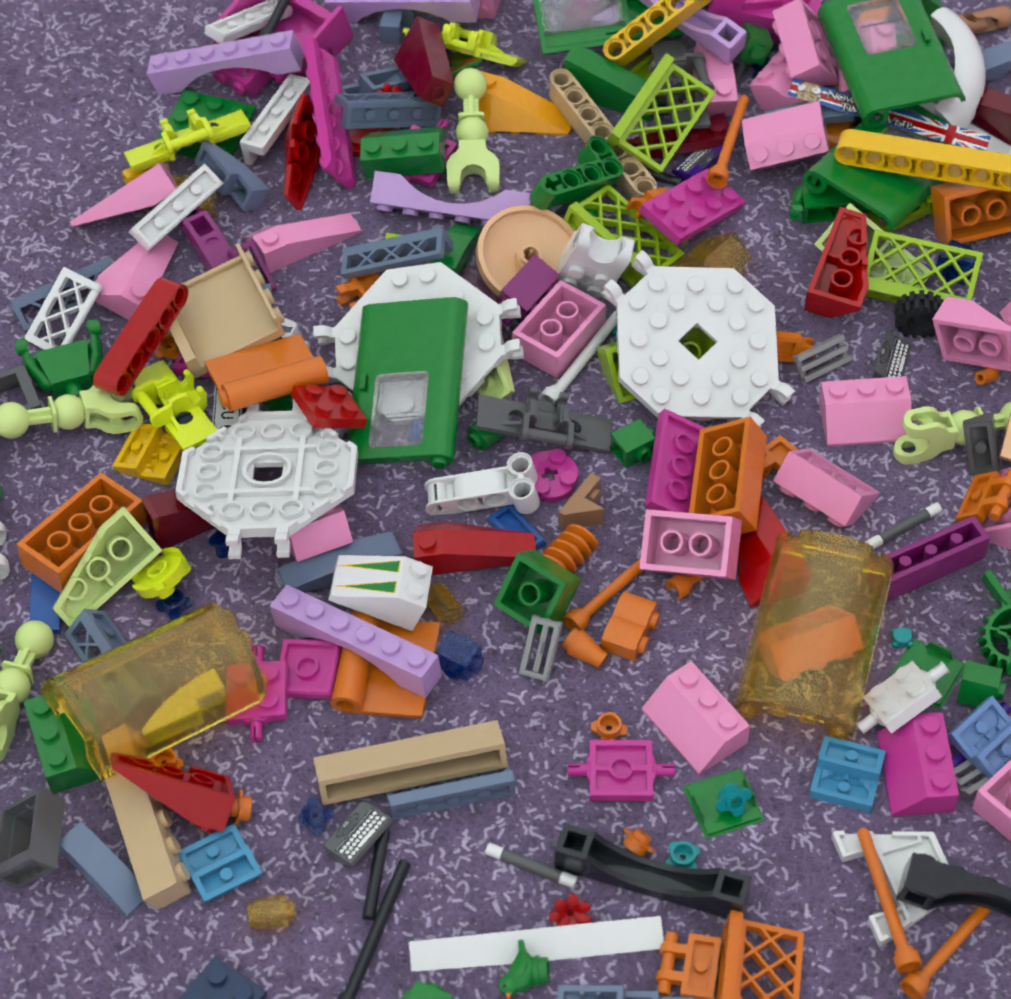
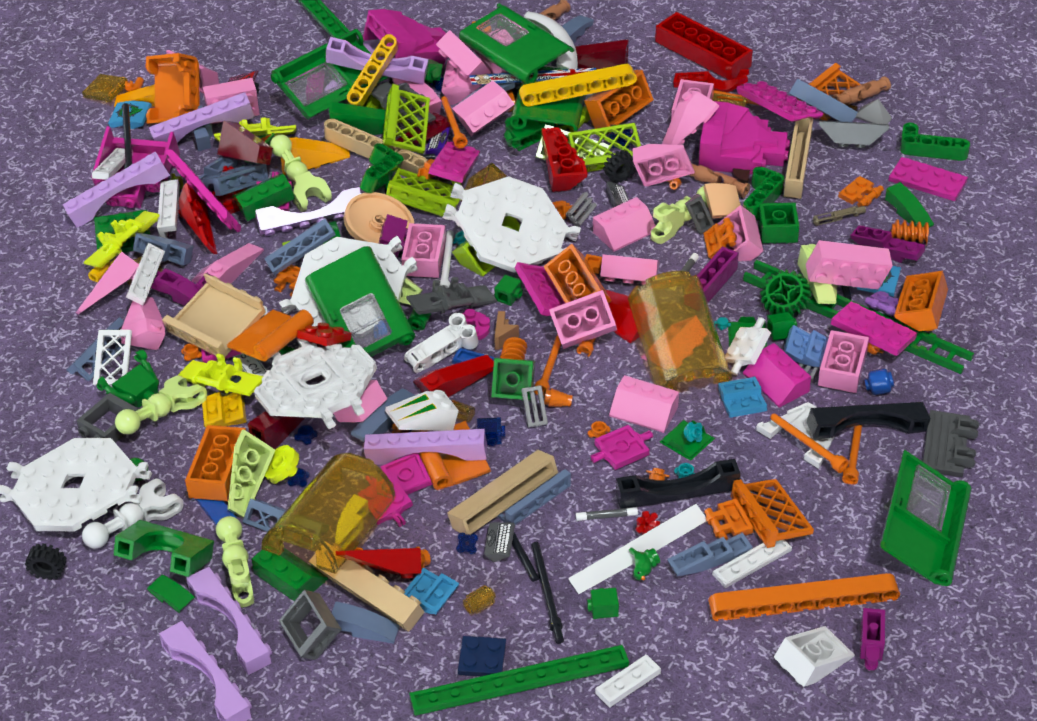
camera: 30 degrees left, 10 degrees down
red beam [93,277,189,396] -> none
white brick [556,223,635,299] -> none
orange brick [601,591,661,662] -> none

